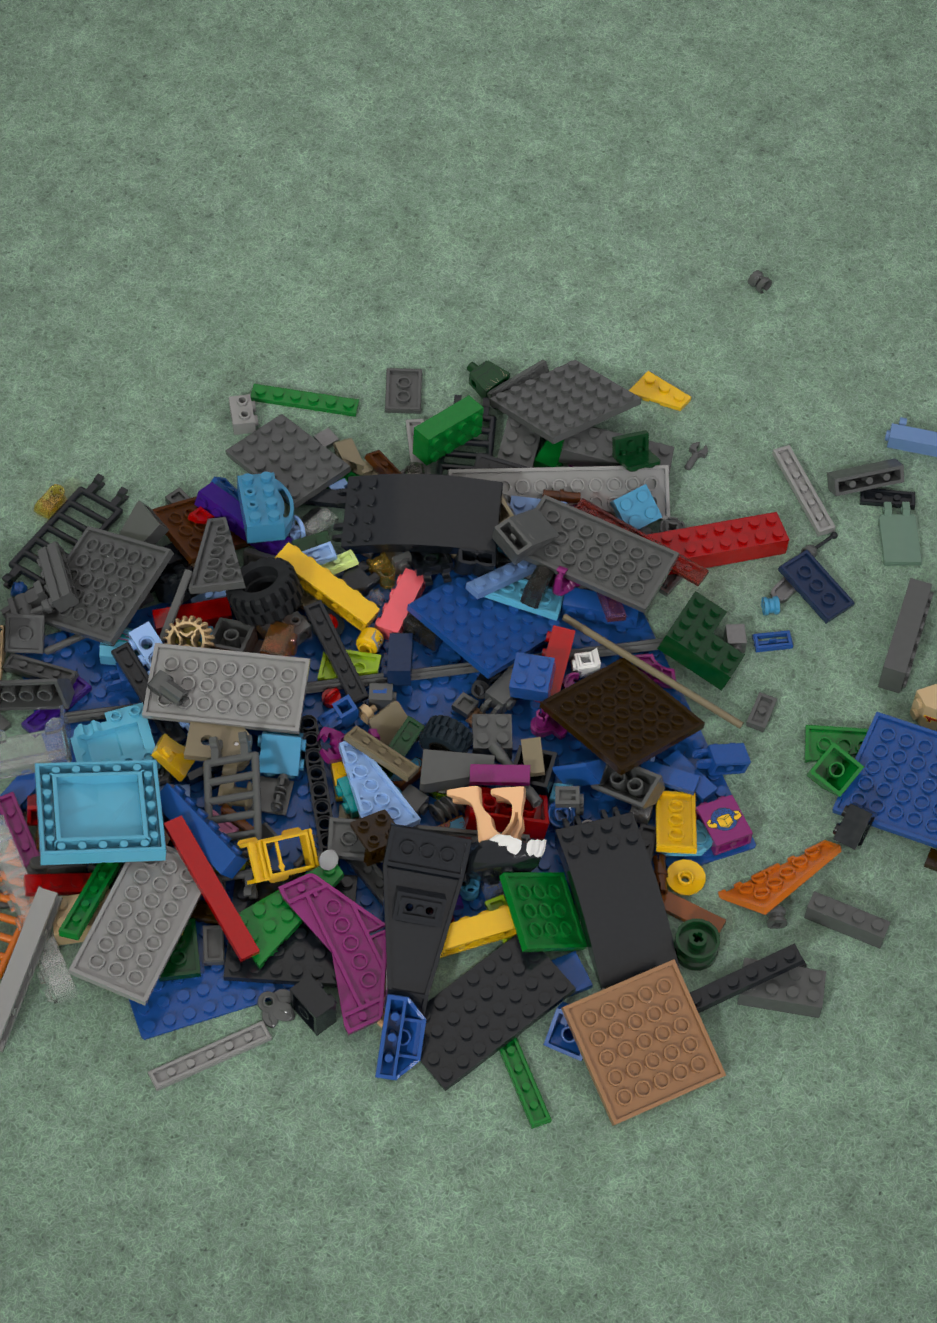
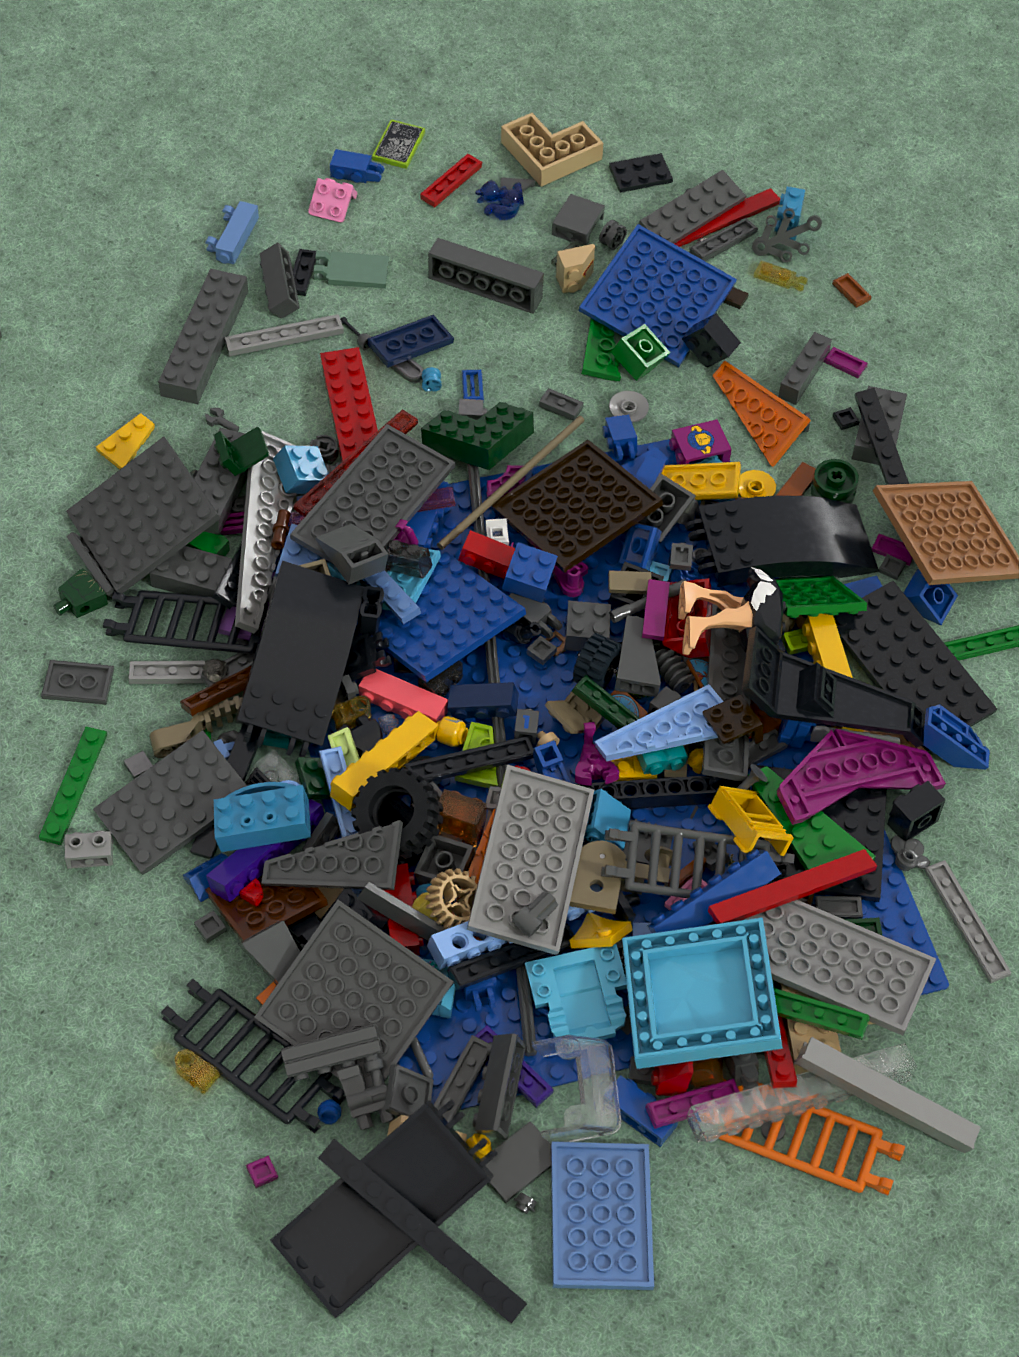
camera: 85 degrees left, 0 degrees up
dark tan tile [343,725,420,782] -> none
green brick [412,395,484,466] -> none
none -> dark grey brick [158,268,248,404]
none -> light grey dish [609,391,649,423]
none -> magenta tile [824,347,868,378]

